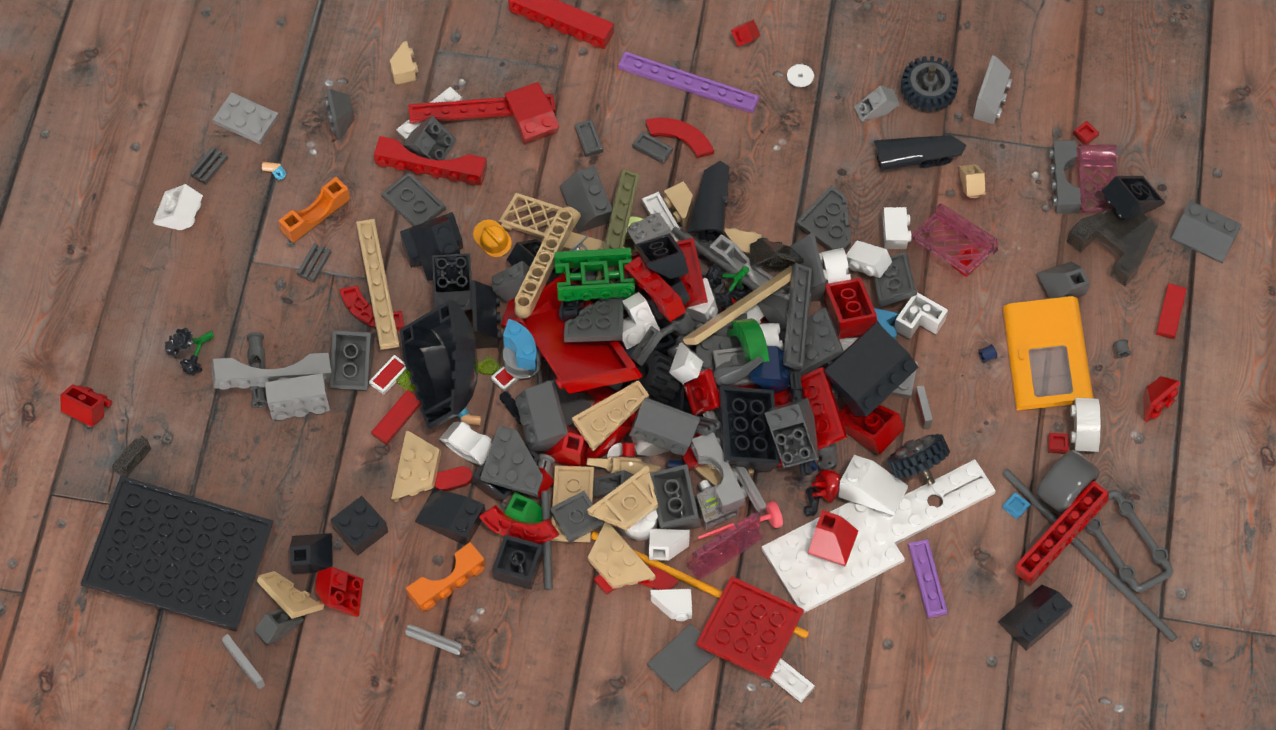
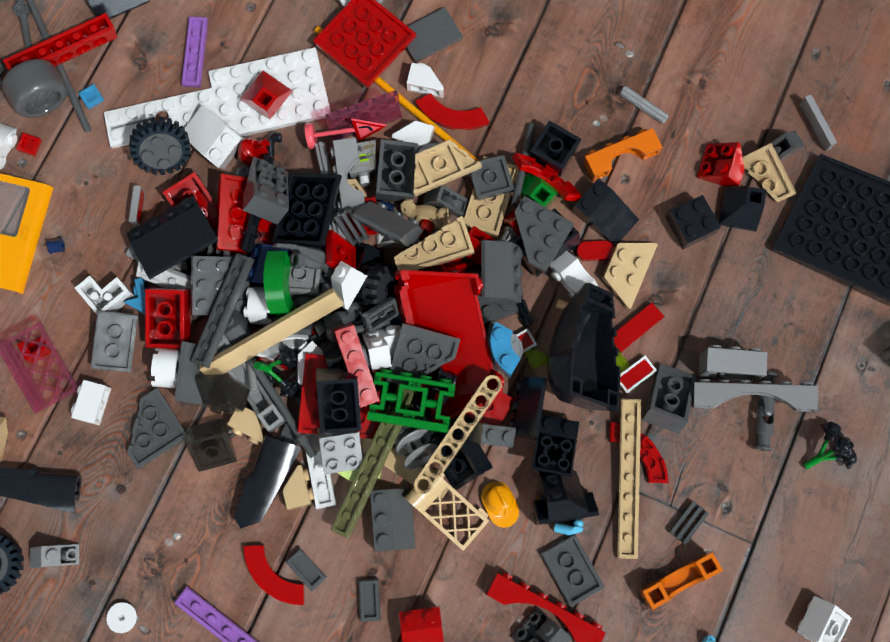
camera: 165 degrees left, 15 degrees up
tan wing [588,522,656,589] -> none
white brick [846,240,892,278] -> none
none -> clear smoke slope [186,418,237,472]

